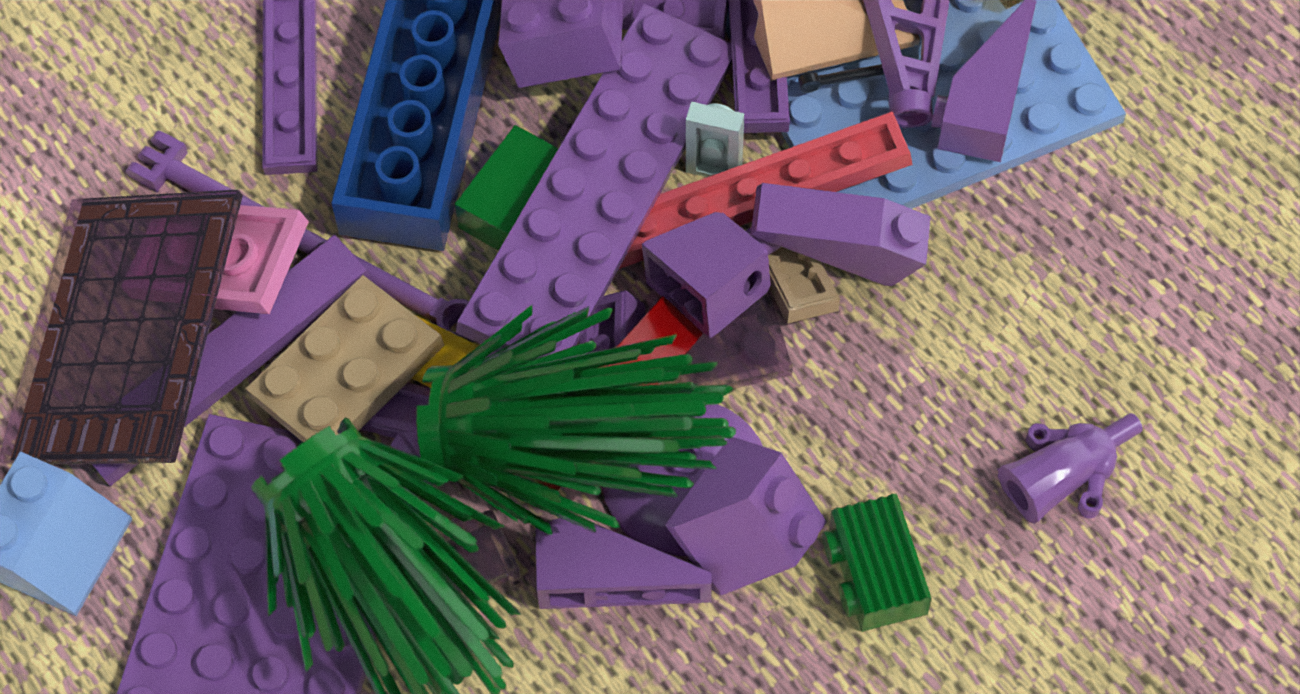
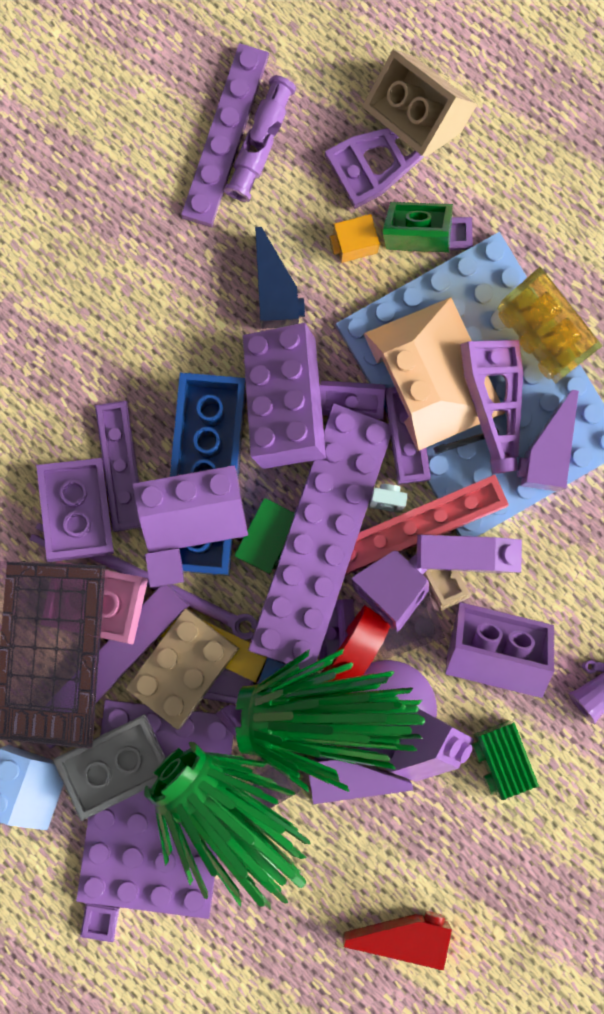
camera: 10 degrees left, 20 degrees up
none -> medium lavender plate [36,458,114,563]
none -> light grey tile [53,714,166,821]
none -> medium lavender slope [133,465,248,553]
none -> medium lavender tile [145,548,185,588]
none -> medium lavender slope [445,602,554,698]

